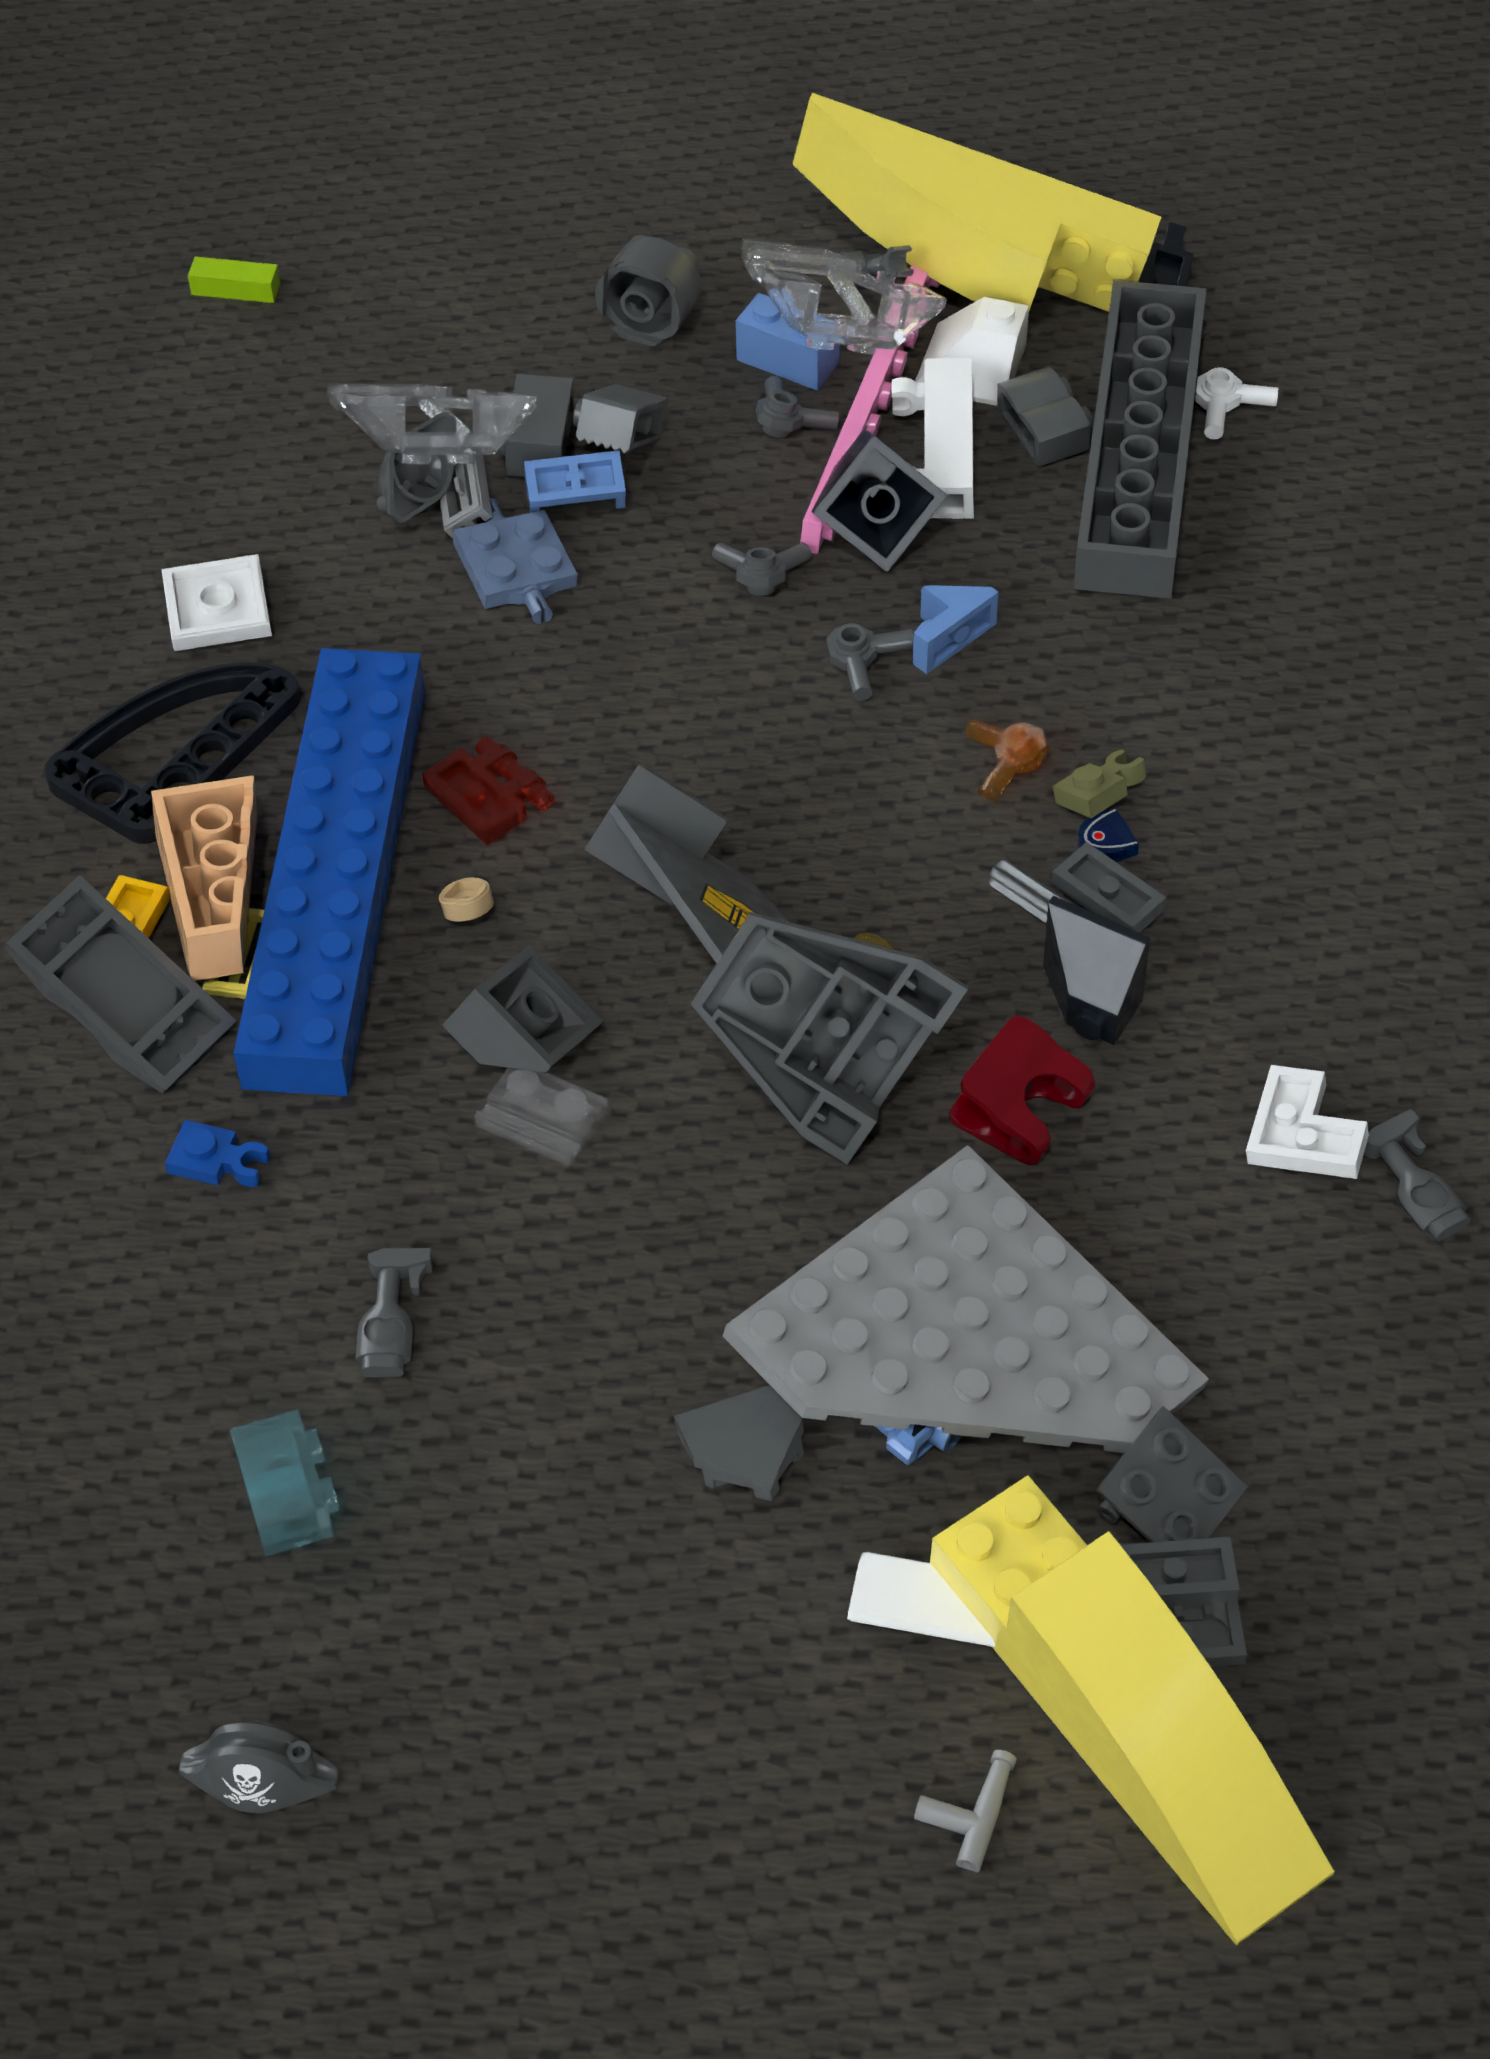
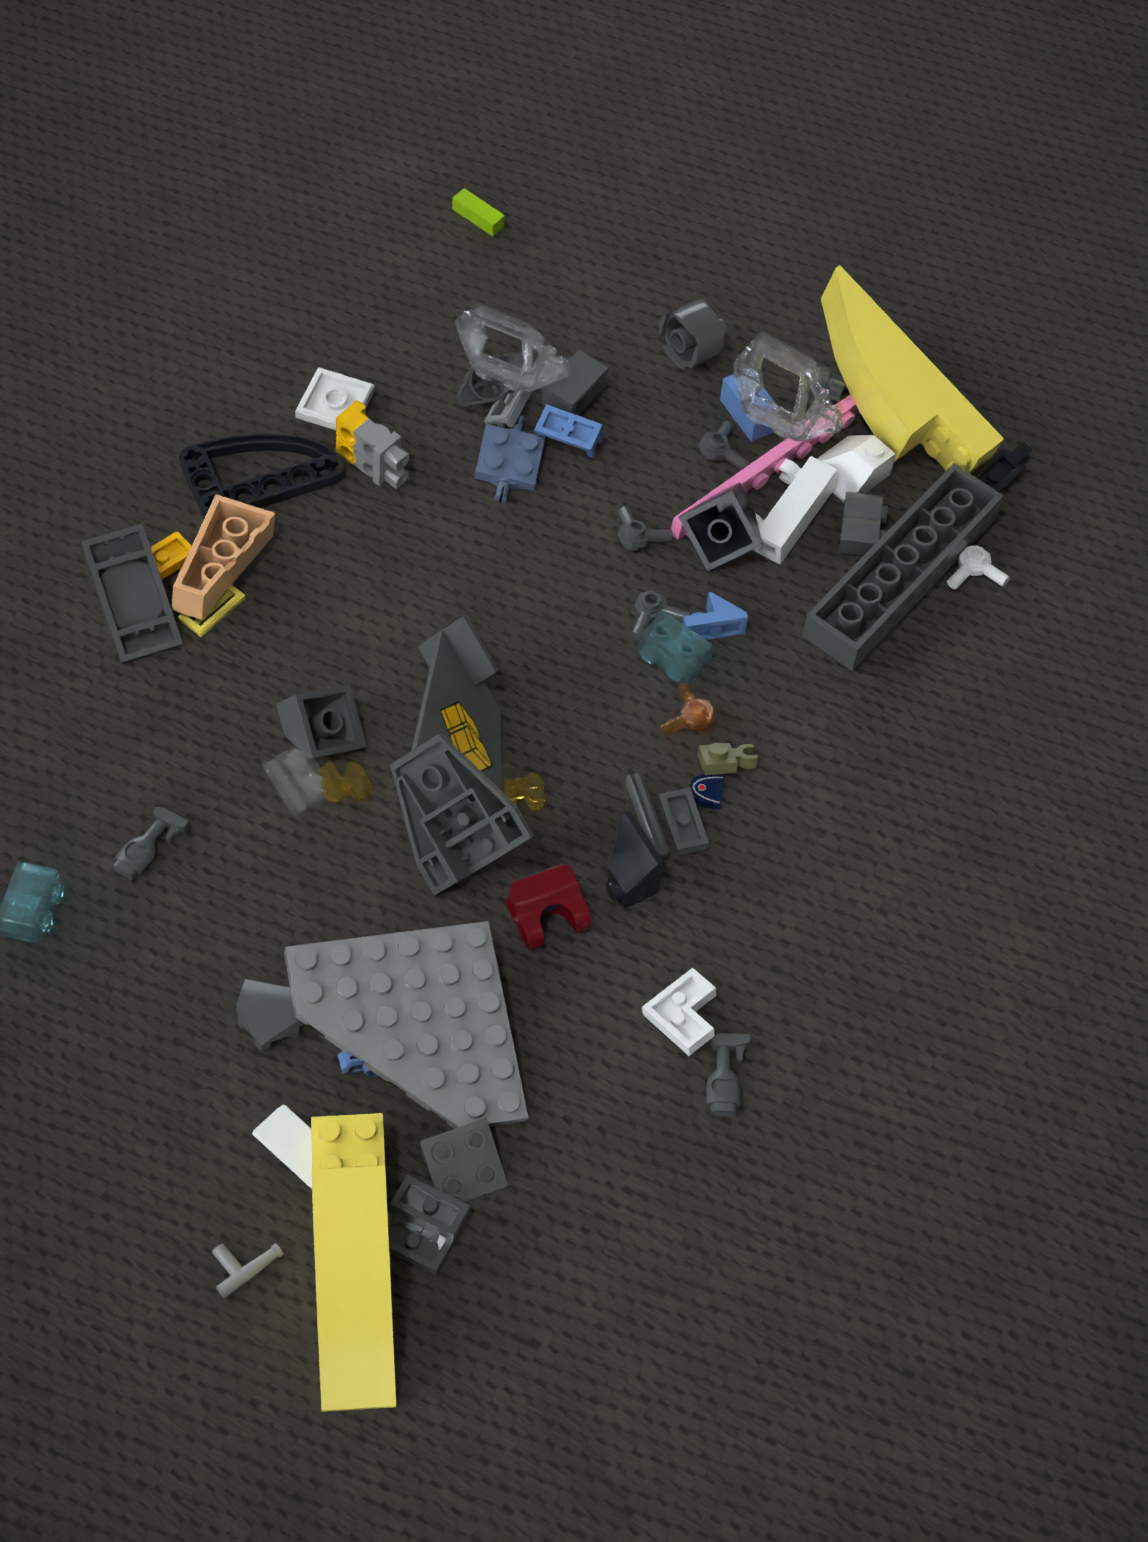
camera: 25 degrees right, 5 degrees up
blue plate [165,1120,270,1187] -> none
blue brick [233,648,425,1096] -> none
clear red plate [422,736,555,845] -> none
tan tile [439,877,494,922] -> none
dark grey brick [573,384,667,453] -> none
none -> clear yellow piece [318,761,372,803]
none -> light grey hips [336,400,409,489]
none -> clear light blue brick [637,611,713,686]

